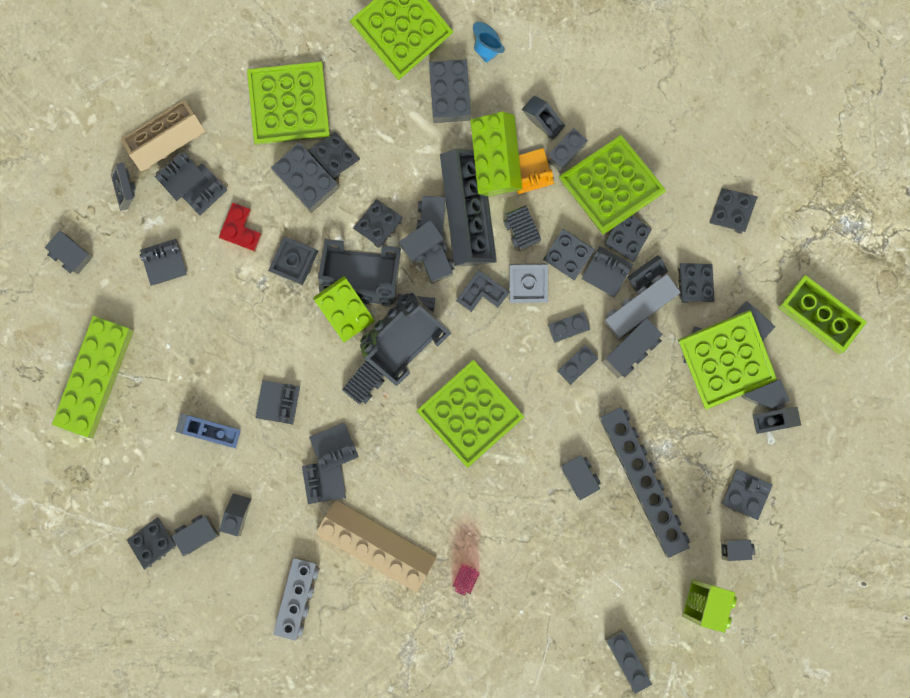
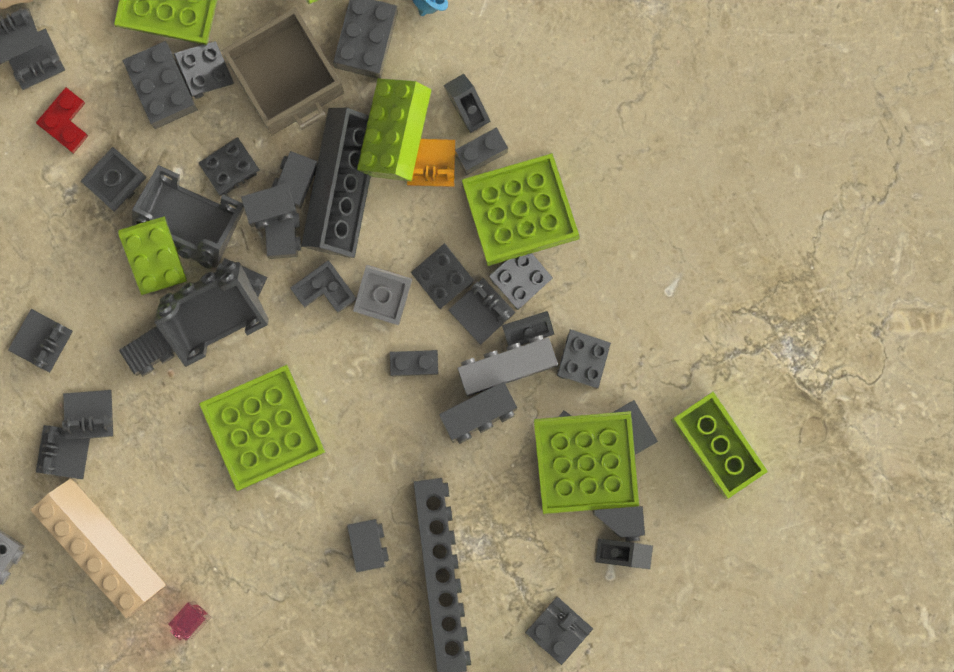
camera: 20 degrees right, 0 degrees up
dark grey brick [503,205,541,251] -> none
dark grey plate [557,345,599,385] -> none
dark grey hinge [710,188,758,234] -> none
none -> dark tan container [221,7,344,136]

